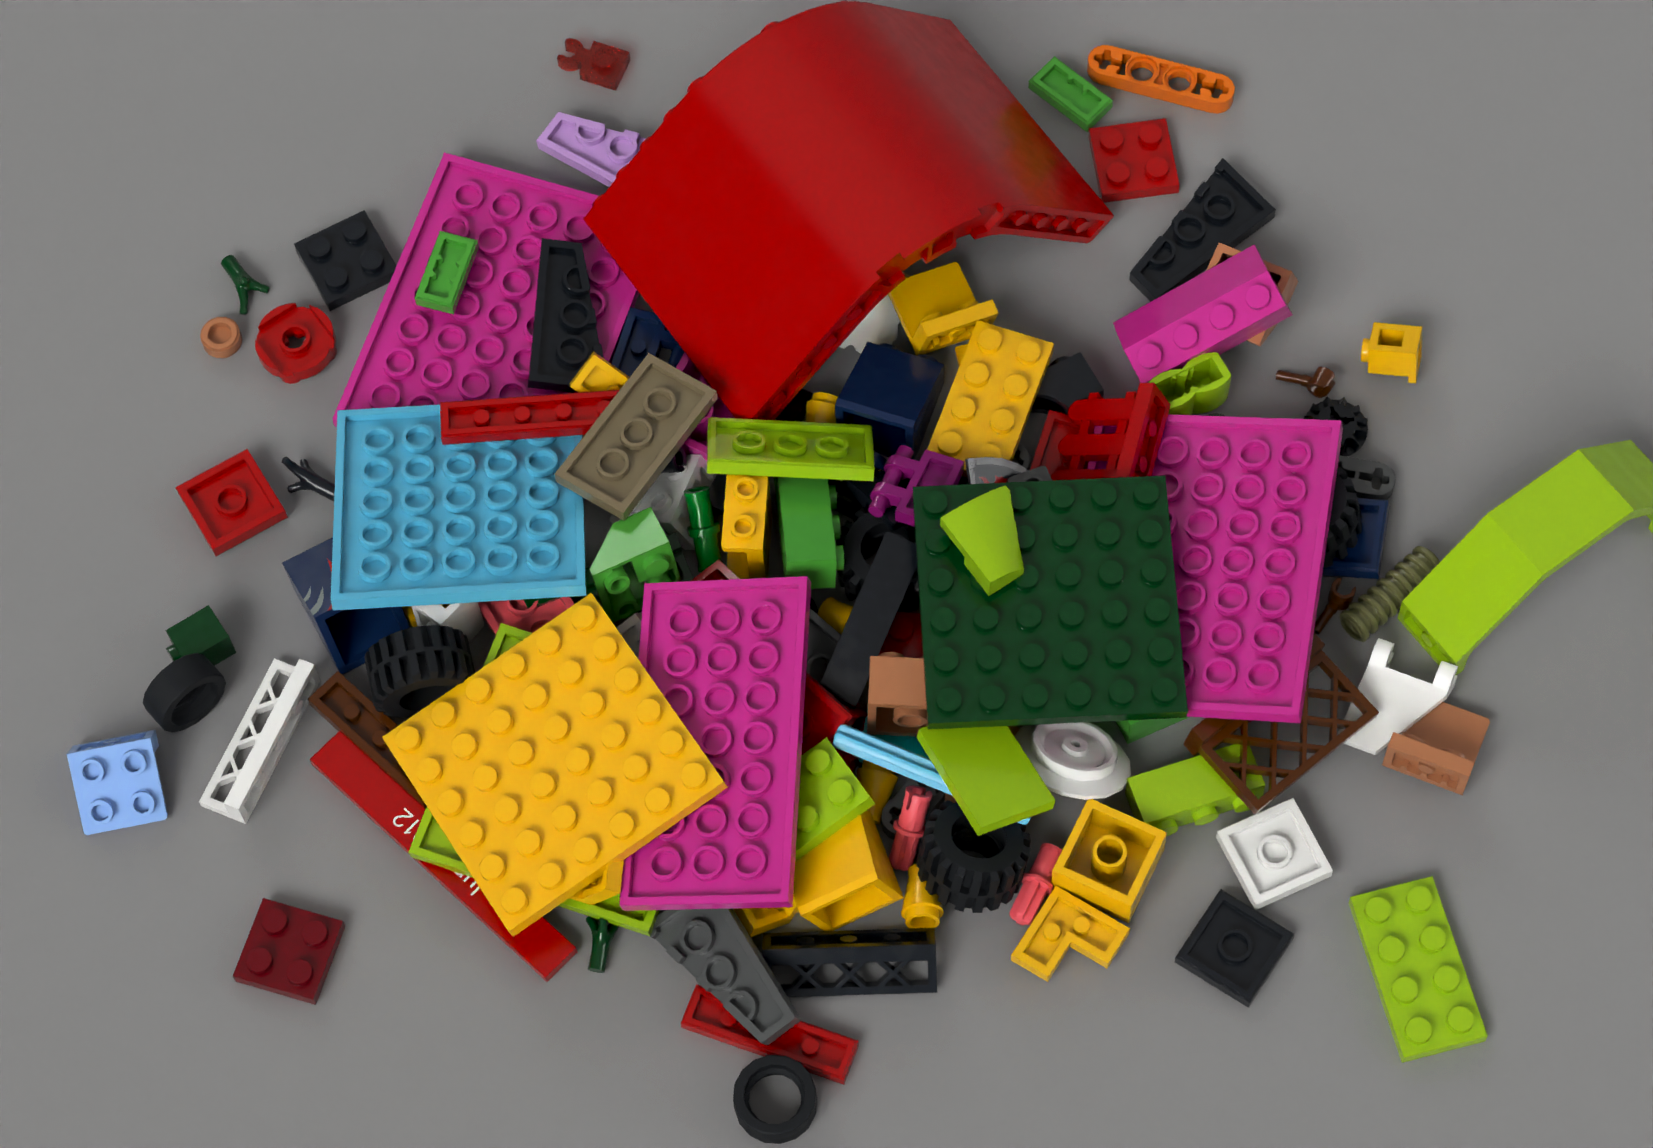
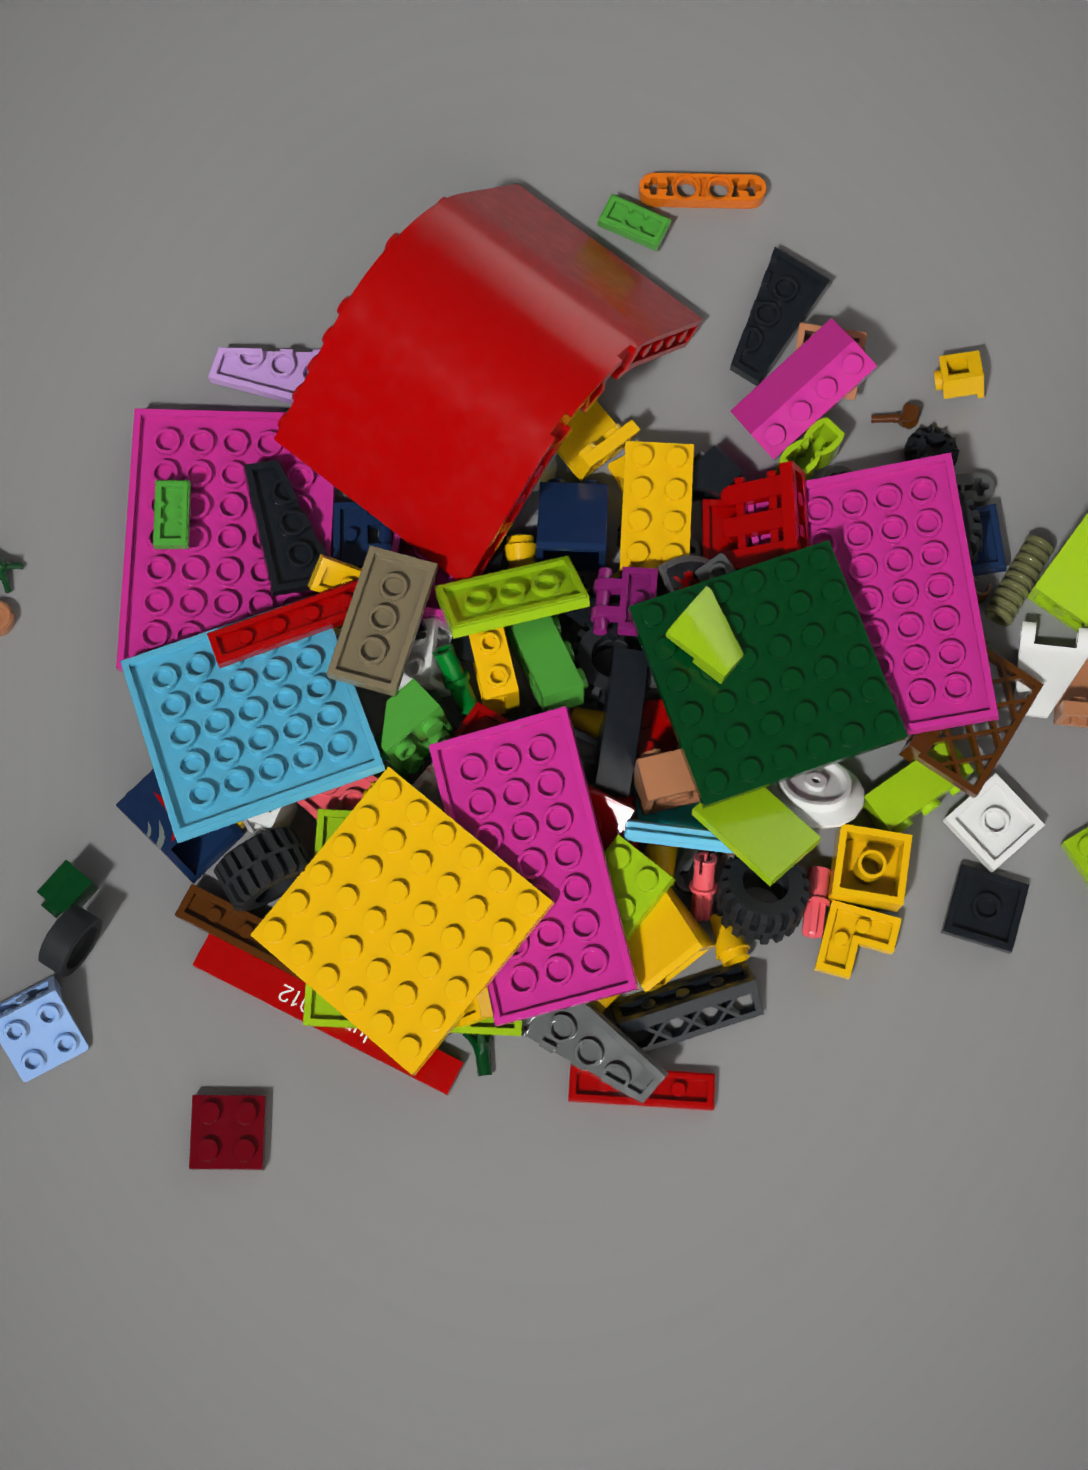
camera: 20 degrees left, 10 degrees up
red plate [176,449,288,556] -> none
white fence [199,658,321,824] -> none
red plate [255,303,337,384] -> none
black bar [282,457,335,502] -> none
black plate [294,210,396,311] -> none
clear red plate [557,38,630,91] -> none
black tyre [733,1055,817,1144] -> none
red plate [1088,118,1180,203] -> none

